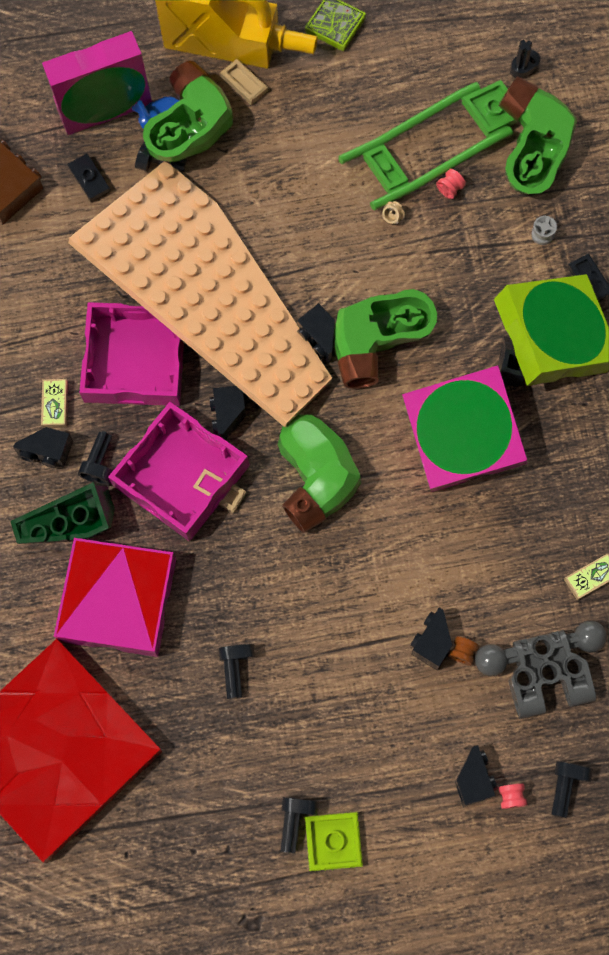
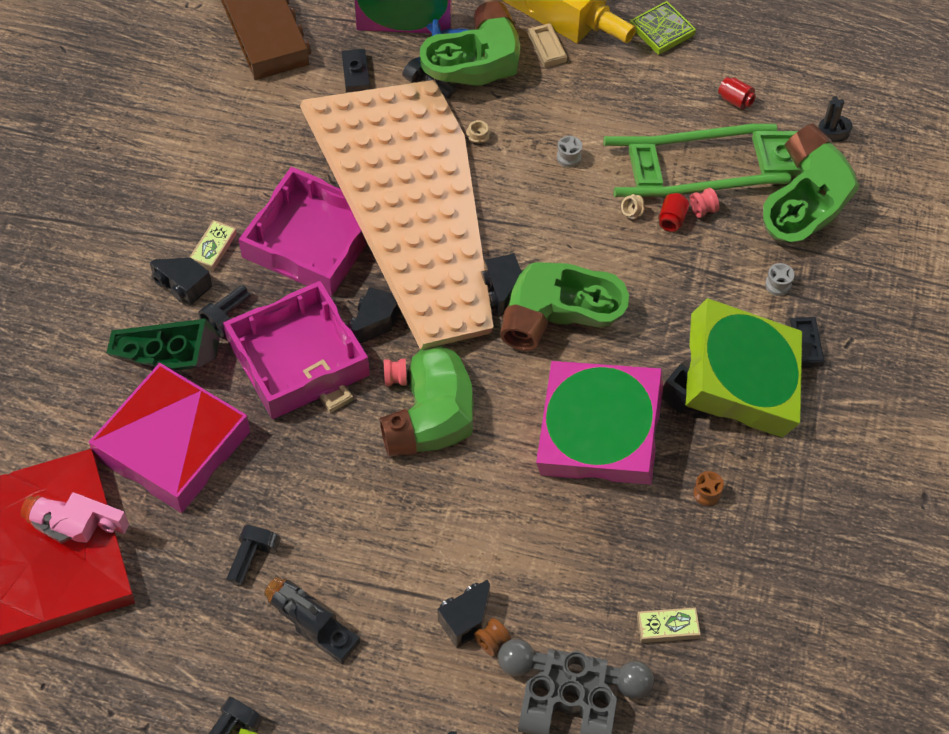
camera: 20 degrees right, 15 degrees down
none -> bright pink plate [21,492,129,543]
none -> black plate [264,577,360,664]
none -> coral wheel [384,358,407,387]
none -> tan plate [466,120,490,143]
none -> light grey wheel [557,136,582,168]
none -> red brick [658,193,690,232]
none -> dark orange wheel [693,471,724,506]
none -> red brick [718,77,756,110]

